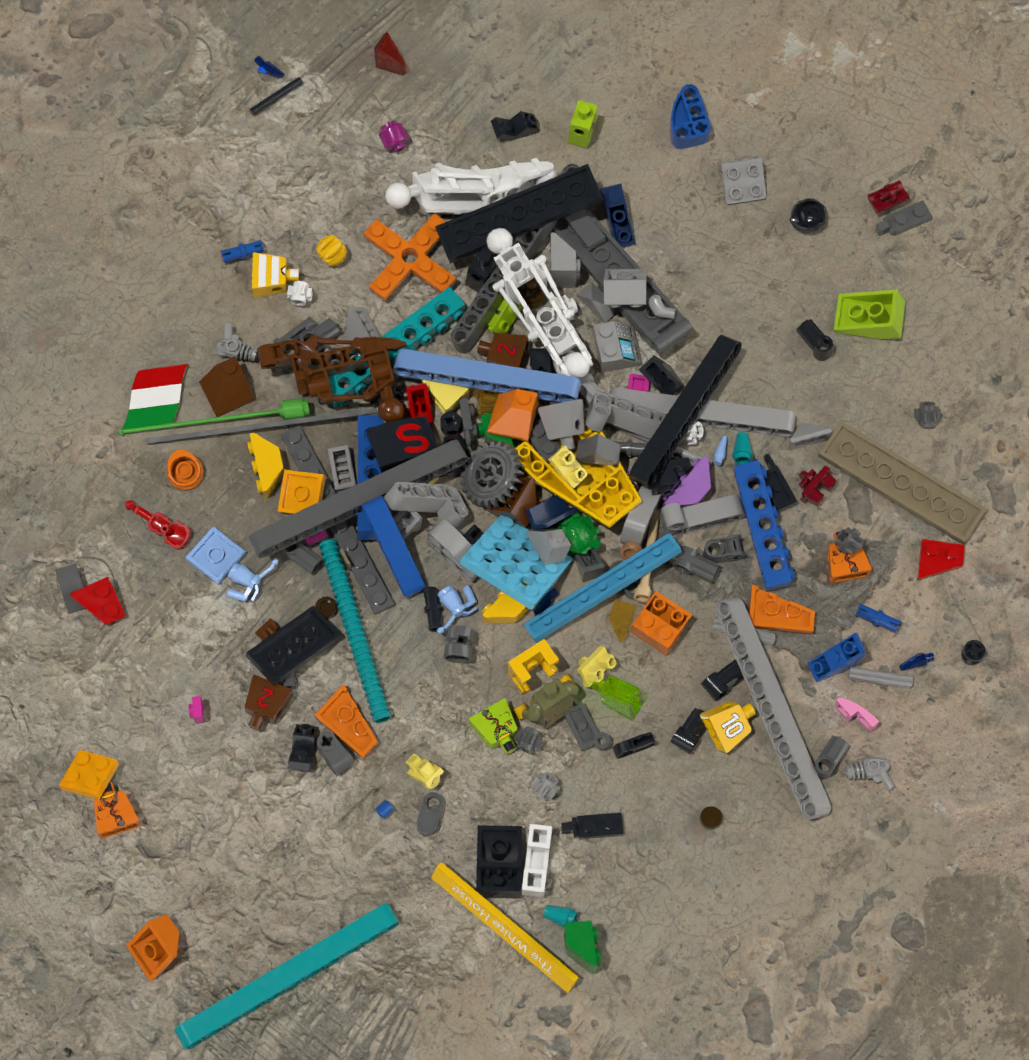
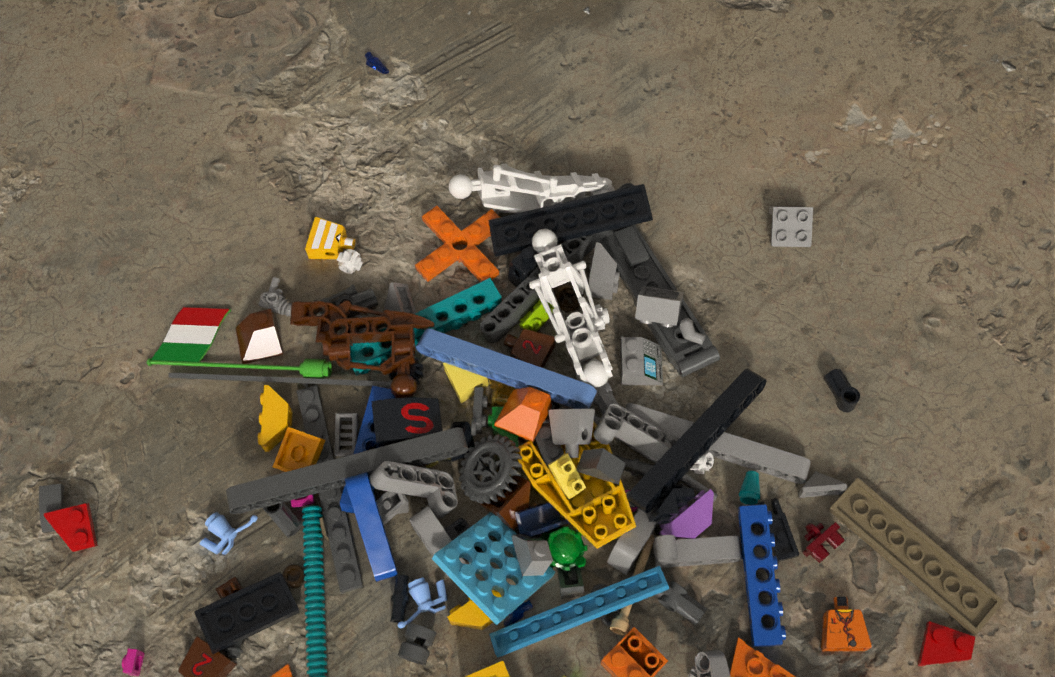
camera: 15 degrees right, 5 degrees down
red piece [125,500,191,549] -> none
orange piece [166,450,204,491] -> none
light blue tile [185,526,246,585] -> none
blue pin [221,240,264,263] -> none
black bar [249,77,303,116] -> none
yellow piece [316,235,347,266] -> none
clear red slope [374,32,406,76] -> none
magenta head [379,121,409,153] -> none
red slope [406,383,433,424] -> none
black wheel [440,411,461,436] -> none
black slope [491,111,540,141] -> none
black piece [530,348,552,373] -> none
lime torso [568,100,598,149] -> none
light grey slope [577,282,619,323] -> none
dark blue slope [599,184,636,247] -> none
clear yellow slope [608,598,636,643] -> none
medium nougat tile [620,541,642,561] -> none
dark pink tile [627,374,650,392] -> none
black slope [639,355,683,395] -> none
blue beam [670,84,710,149] -> none
dark grey piece [702,534,746,563] -> none
light blue piece [713,436,727,466] -> none
black hair [789,198,828,233] -> none
lime slope [834,289,905,339] -> none
dark grey gear [836,527,863,555] -> none
dark red hips [867,180,910,214] -> none
dark grey hinge [875,200,933,236] -> none
dark grey gear [914,401,941,426] -> none

